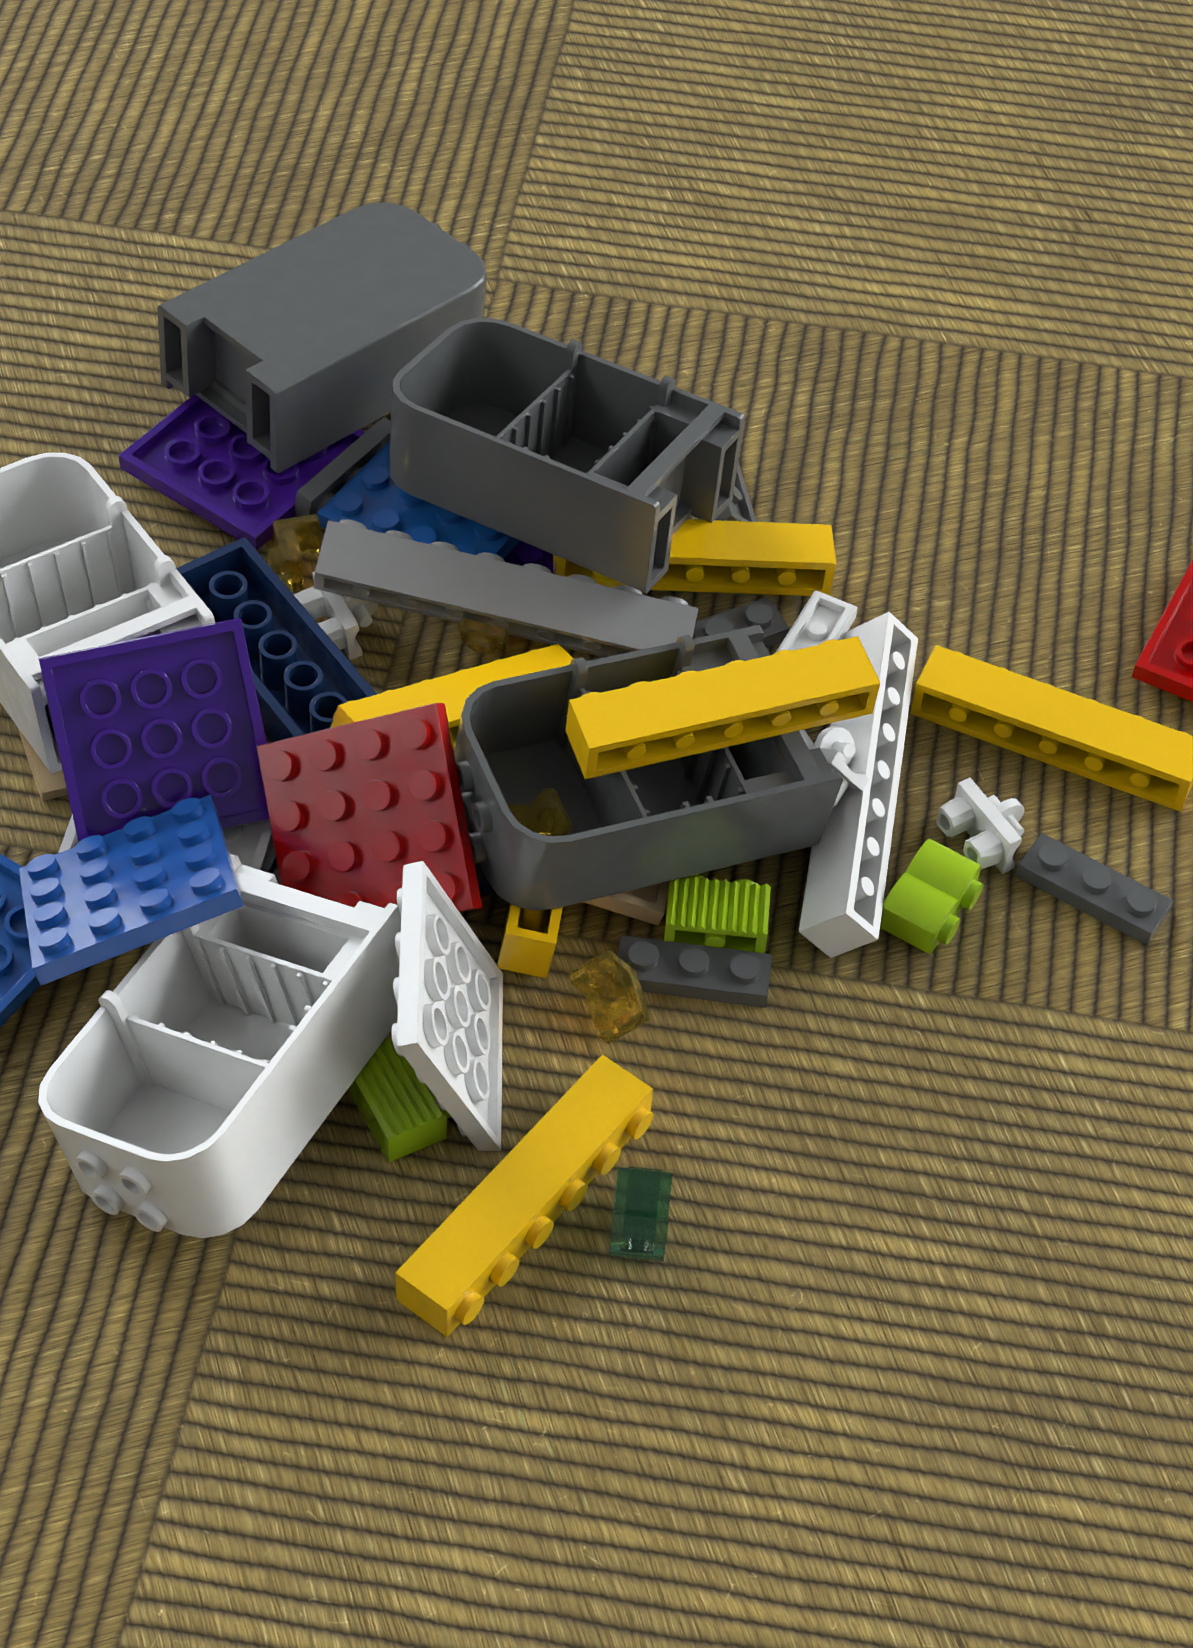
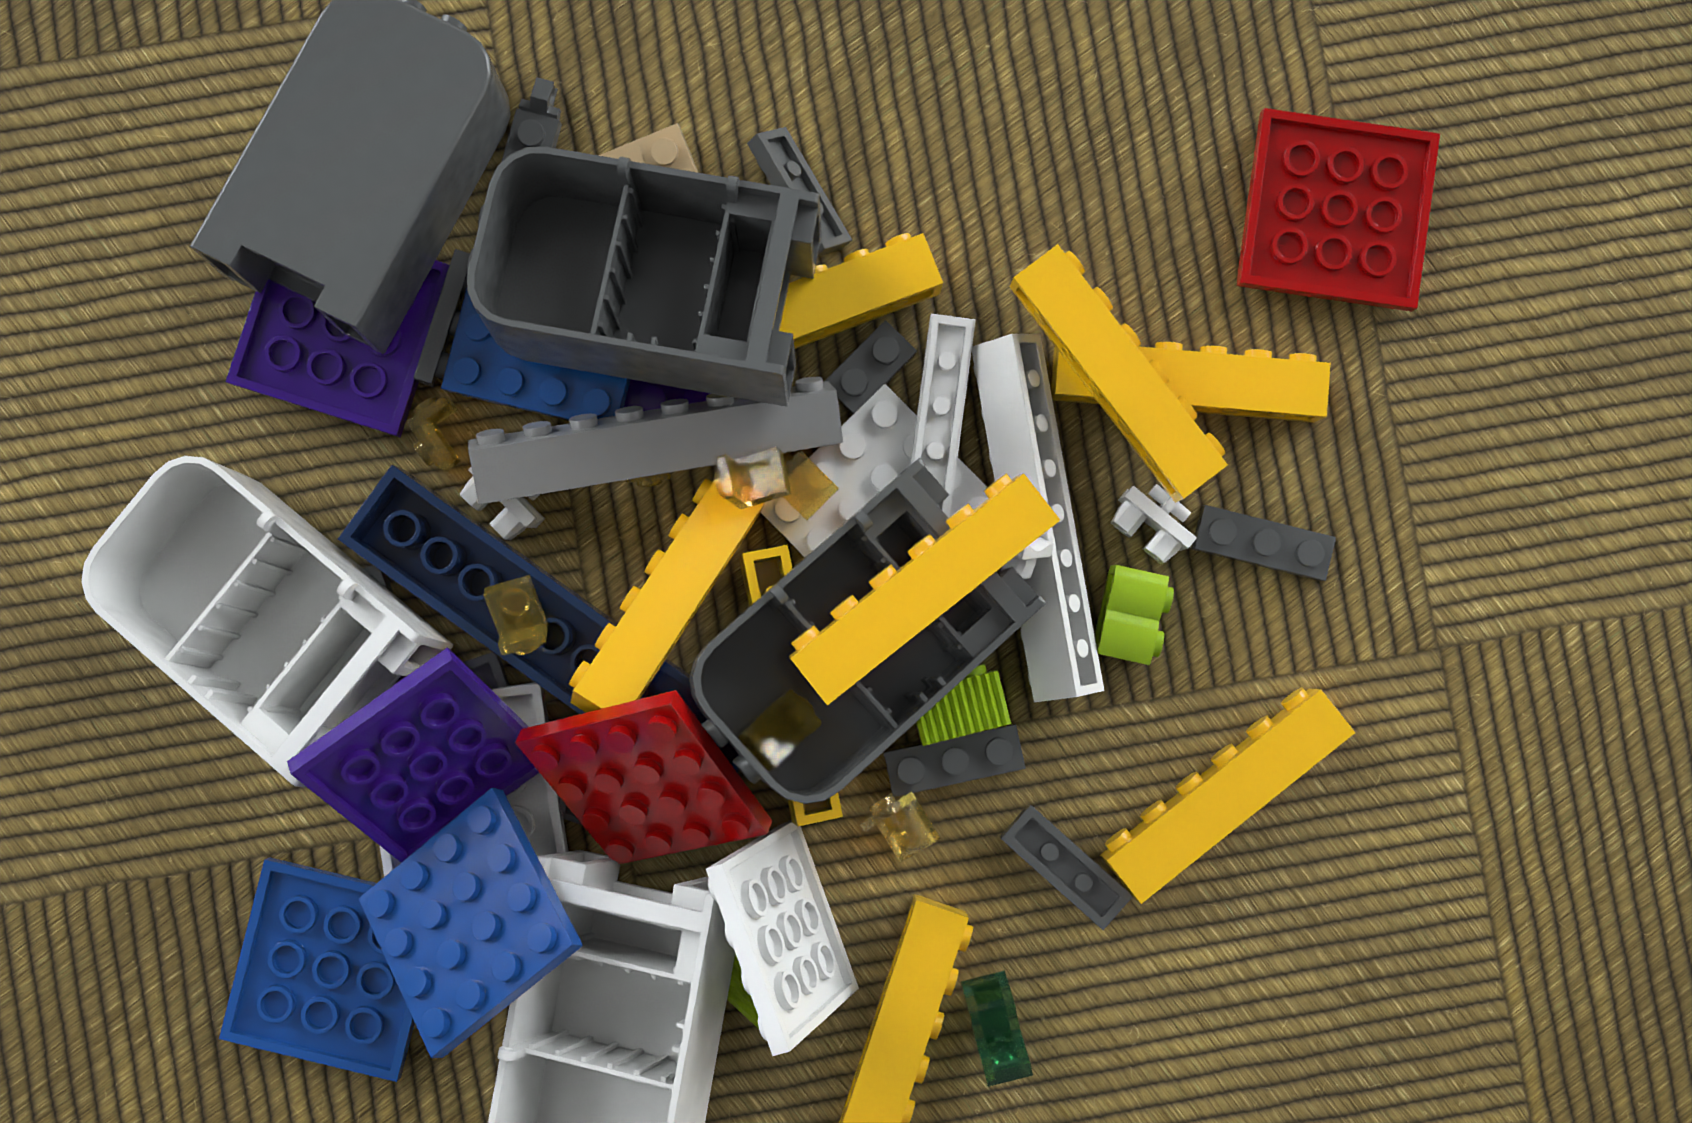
camera: 20 degrees left, 35 degrees up
none -> clear yellow bracket [483,575,548,655]
none -> clear yellow bracket [714,447,792,510]
none -> dark grey plate [1000,804,1133,930]
none -> yellow brick [1009,244,1228,503]
none -> yellow brick [1100,687,1356,904]

